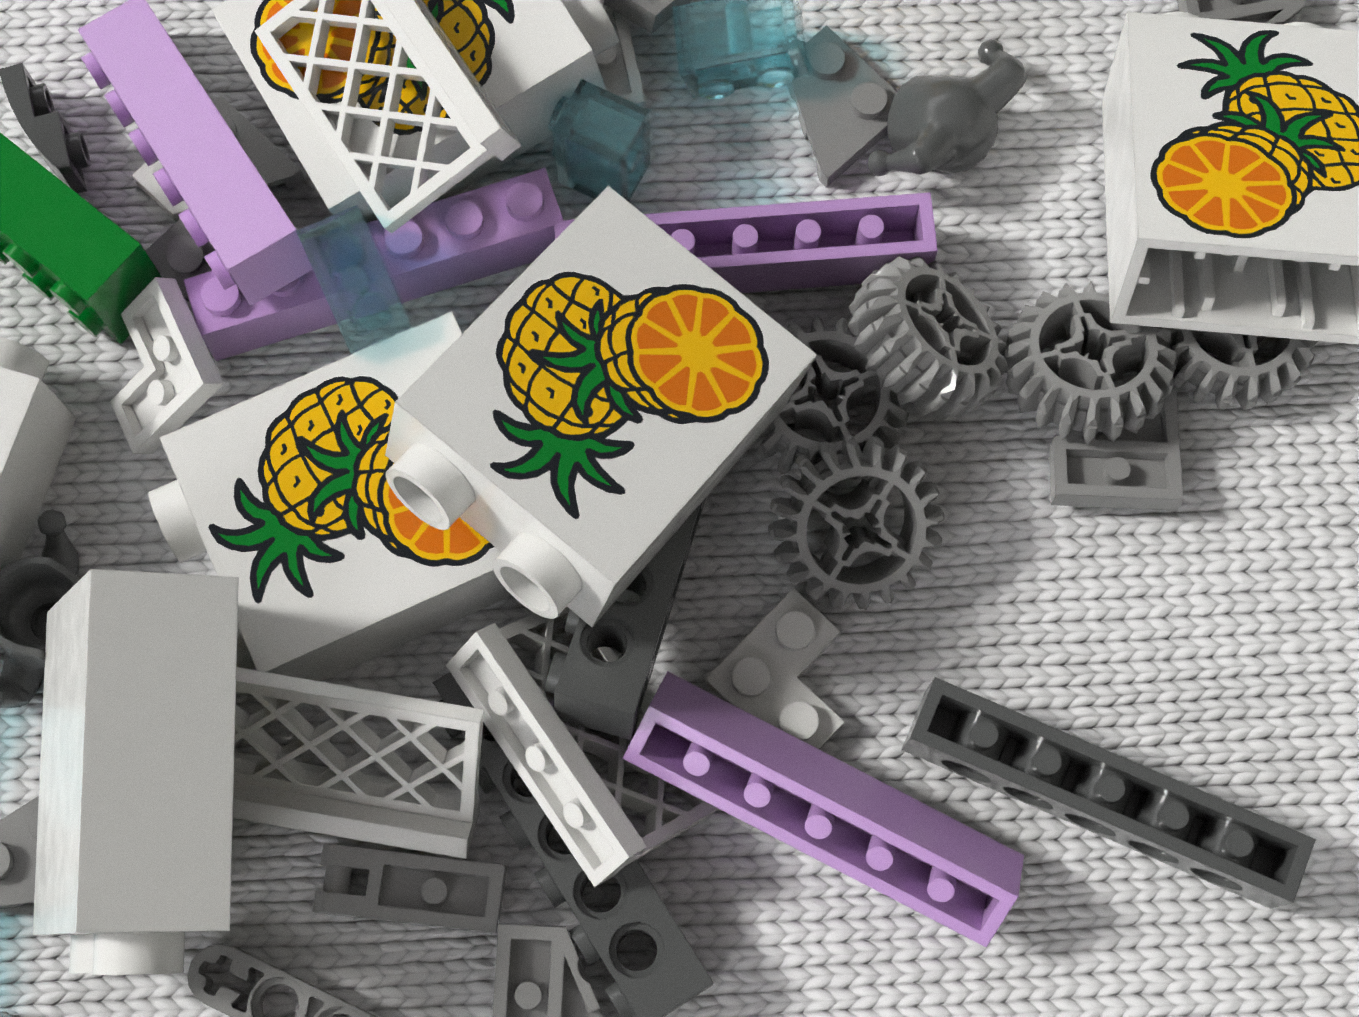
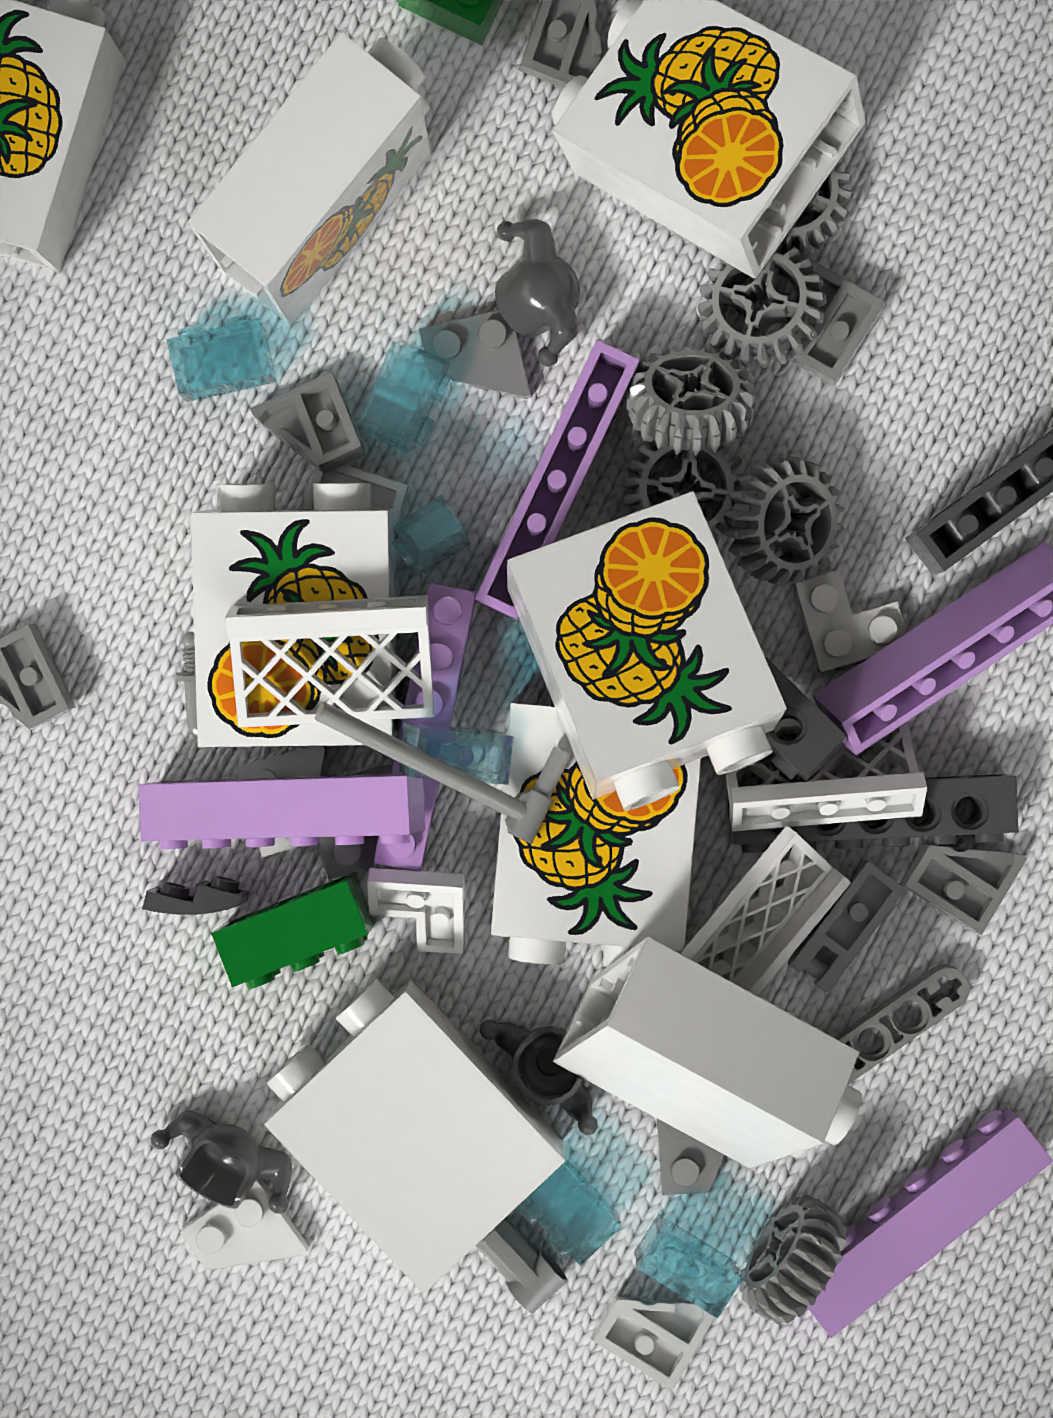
camera: 60 degrees left, 15 degrees up
none -> light grey bar [315,702,571,844]

